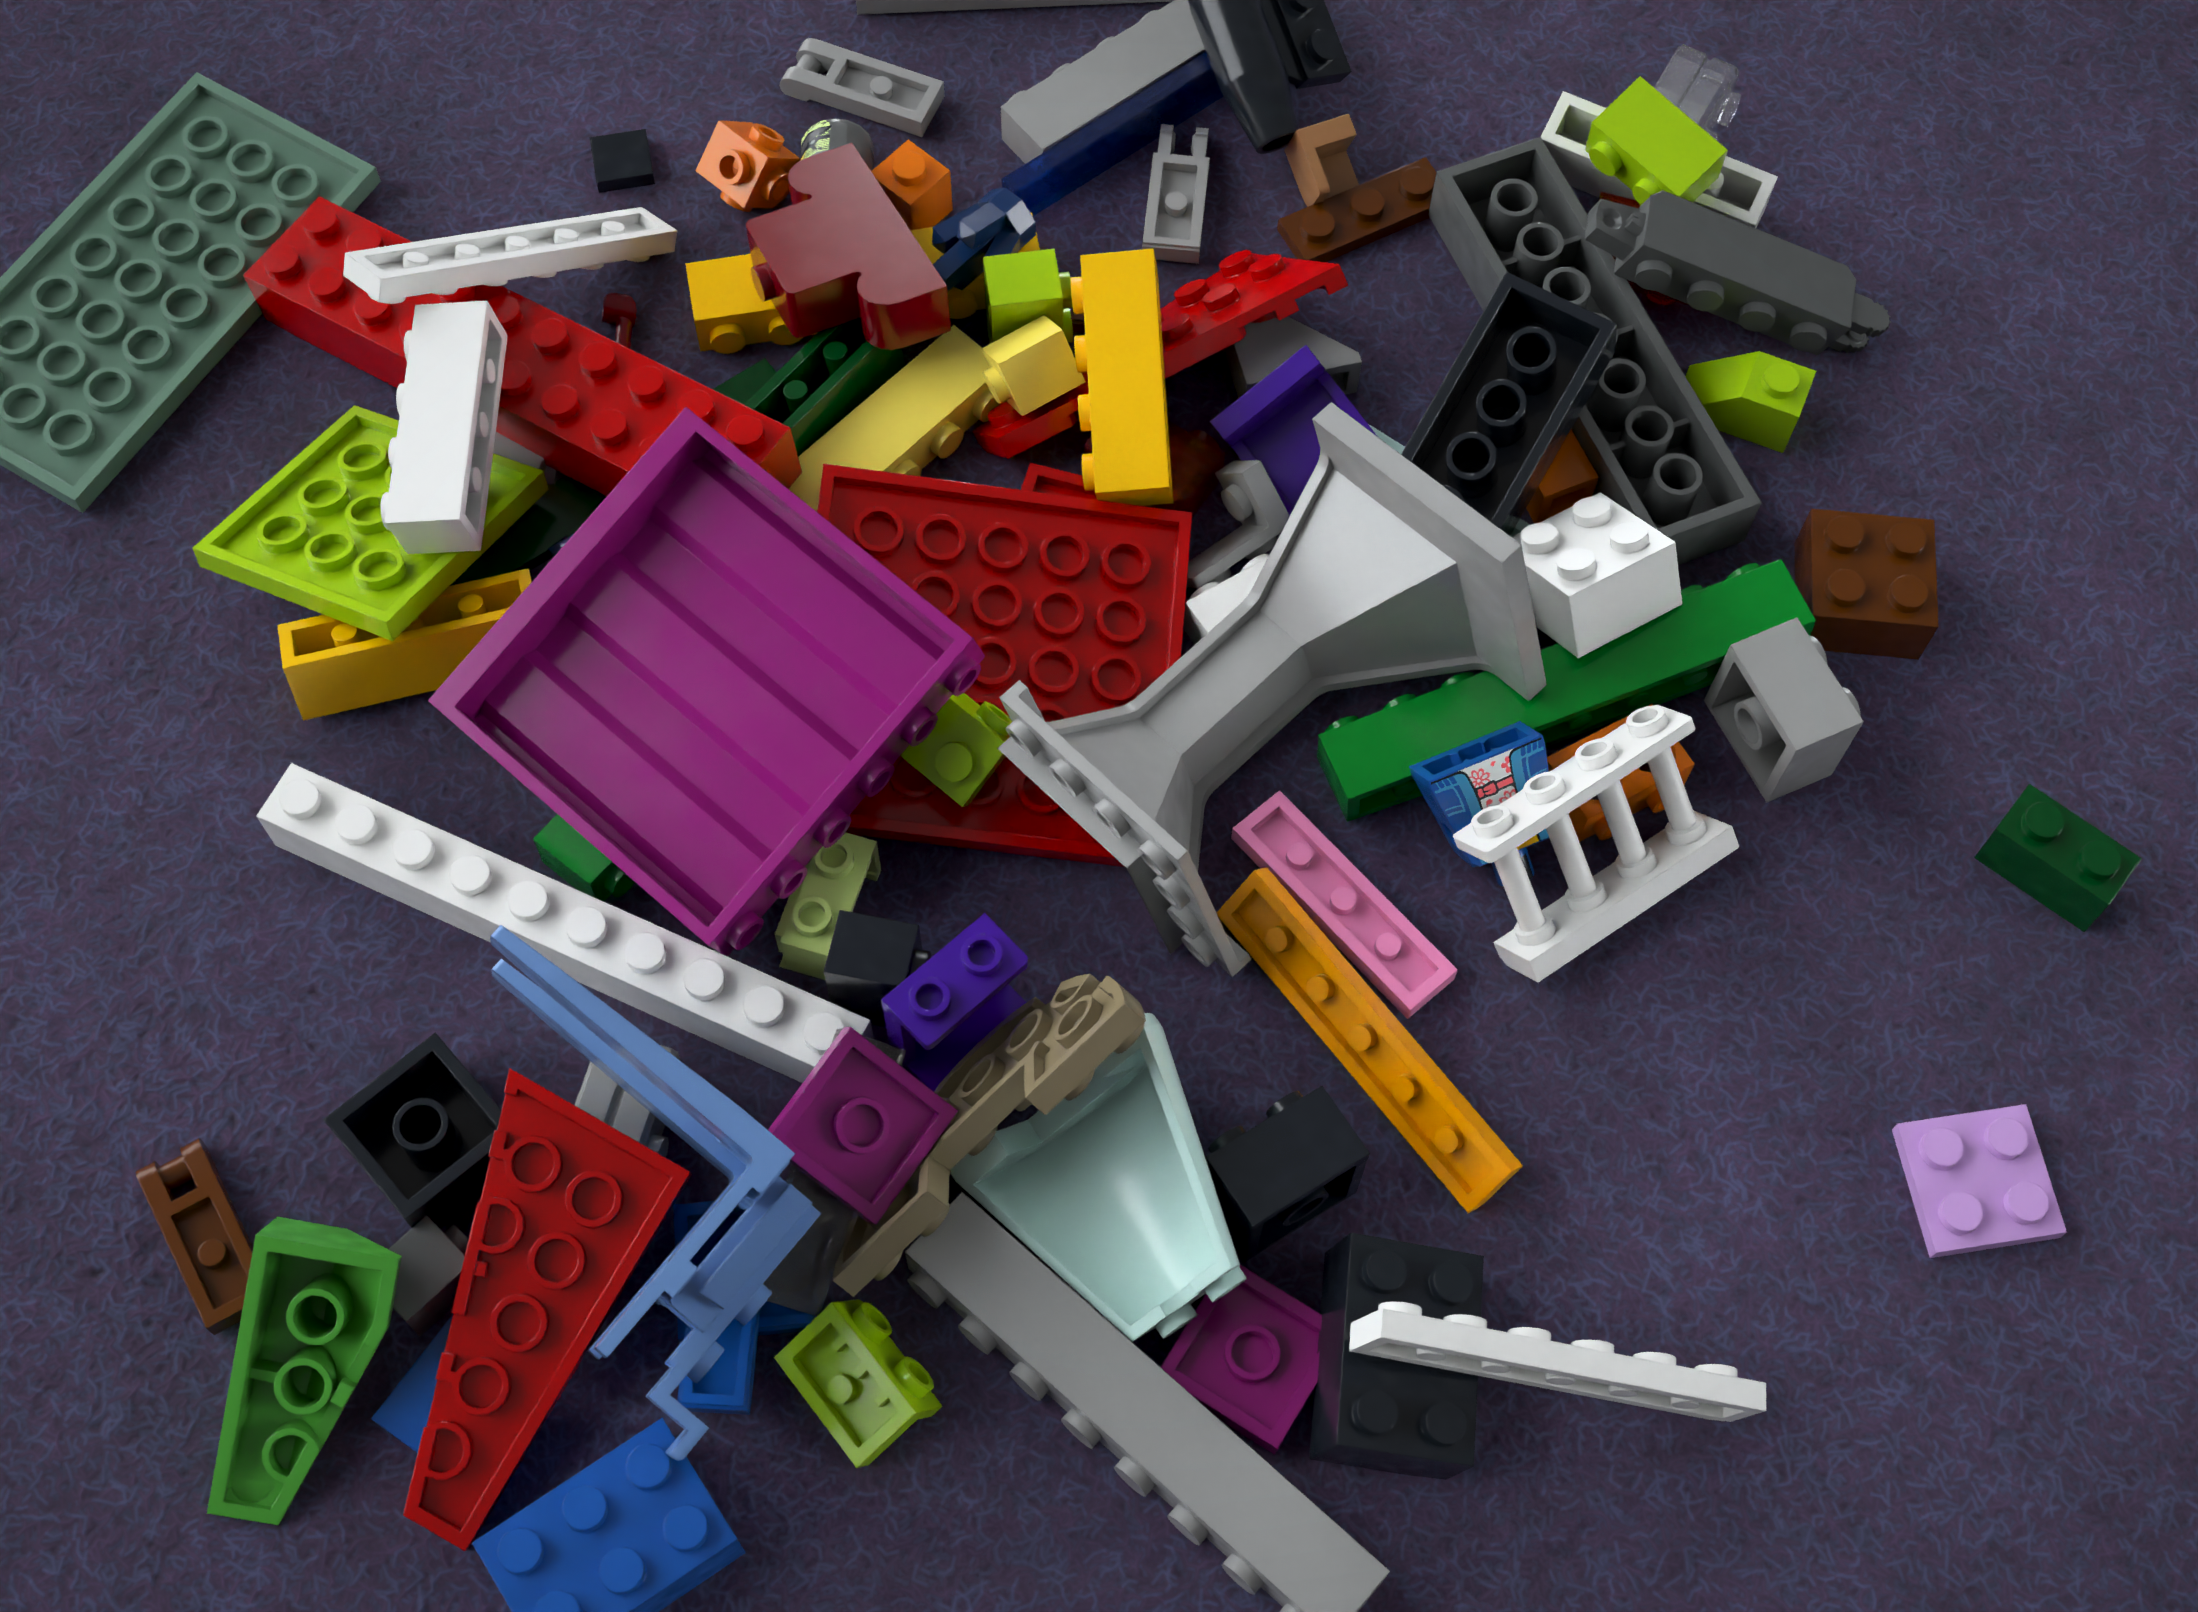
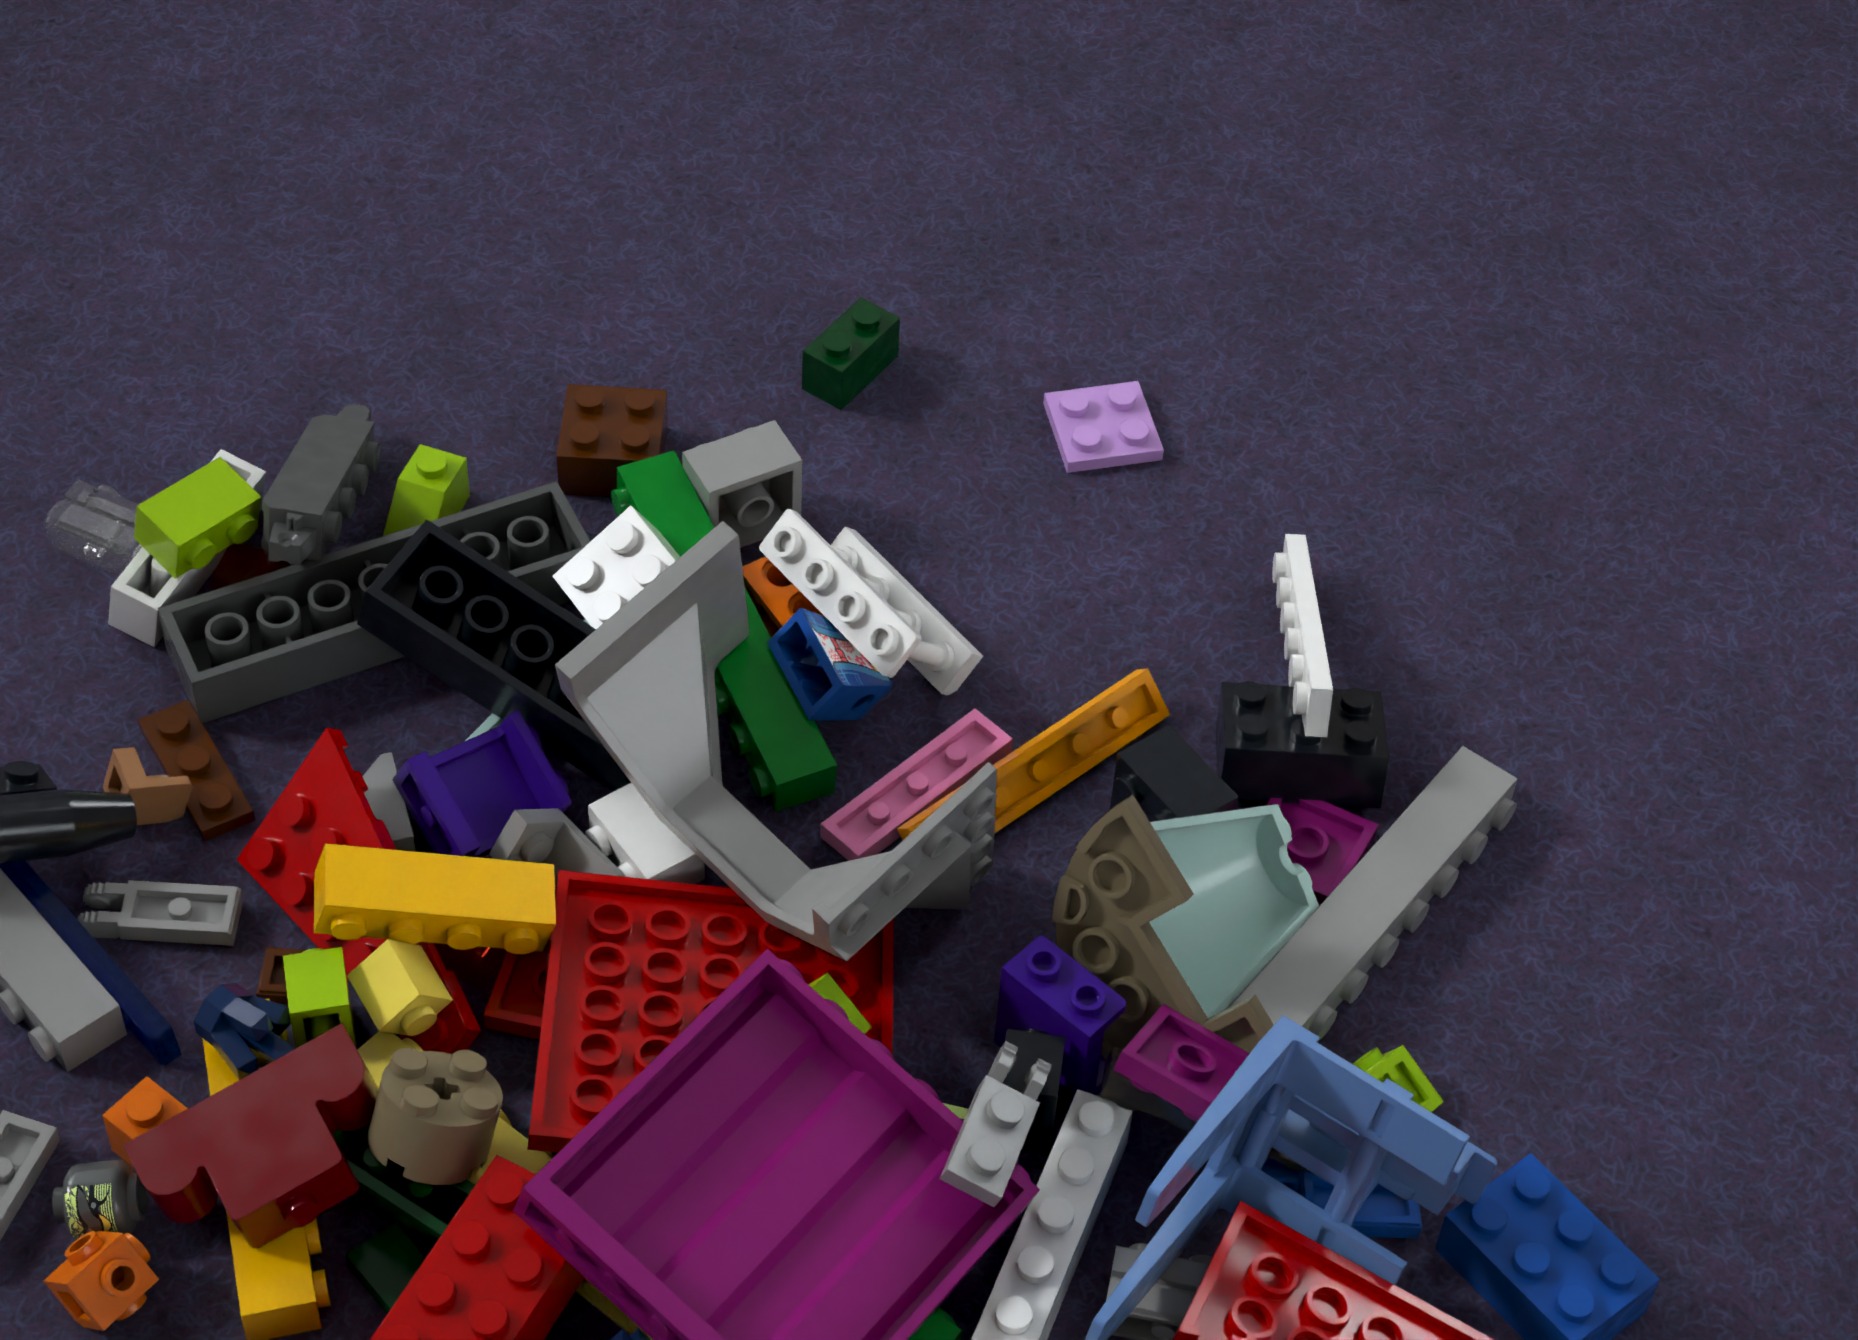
camera: 95 degrees left, 15 degrees down
none -> dark tan brick [367,1048,503,1185]
none -> light grey hinge [940,1041,1052,1208]

